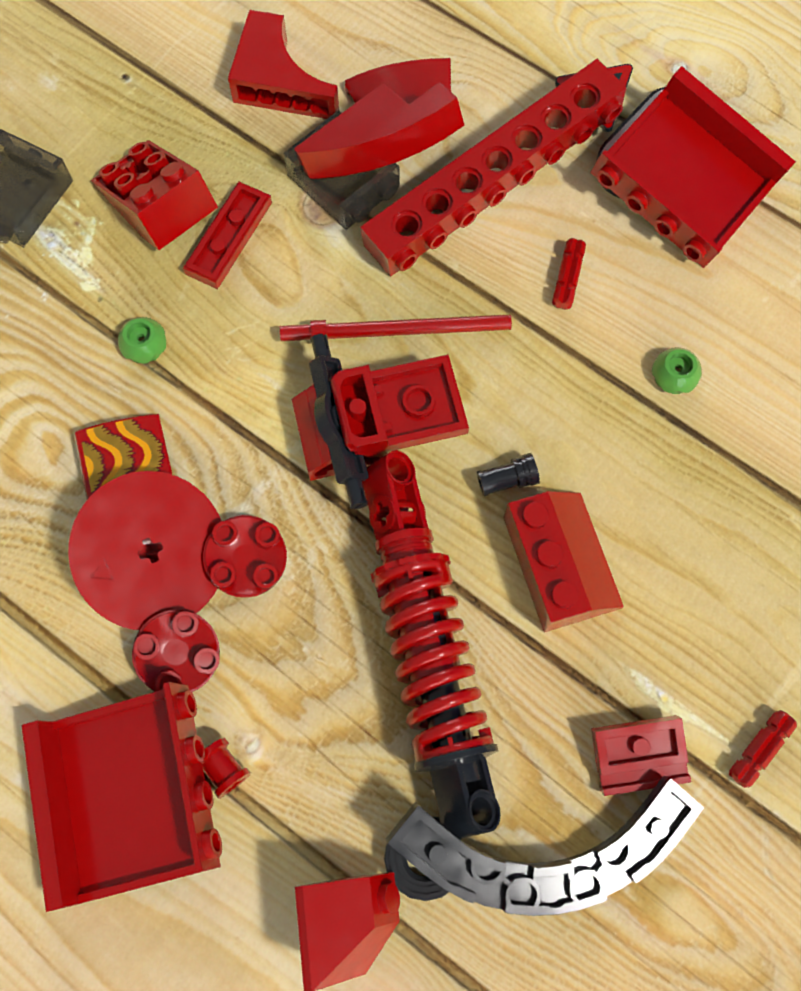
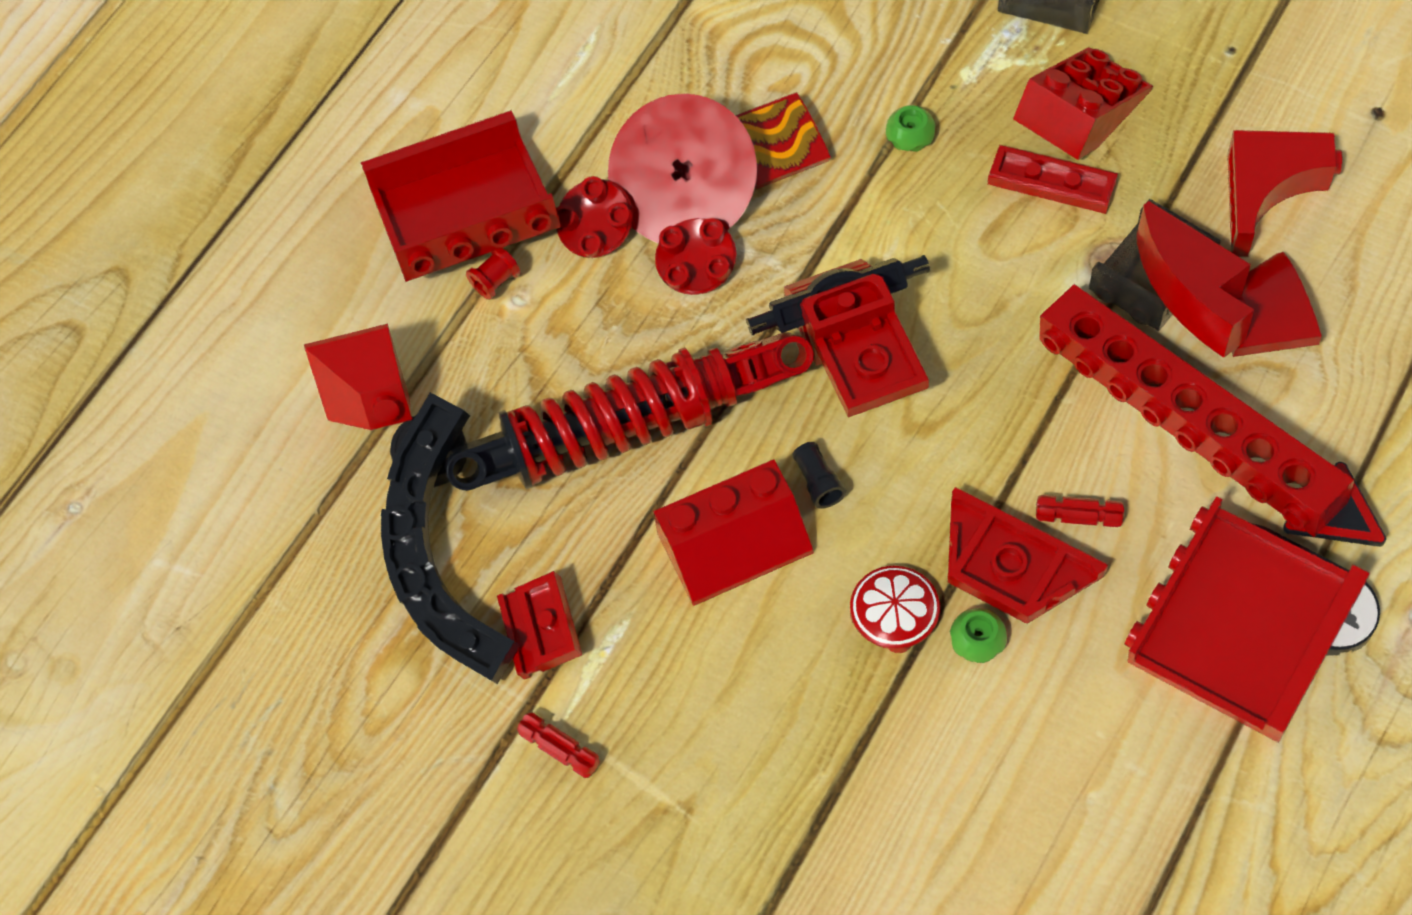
camera: 90 degrees right, 10 degrees down
red bar [280,315,512,341] -> none
none -> dish [850,566,940,653]
none -> red wing [947,487,1108,624]

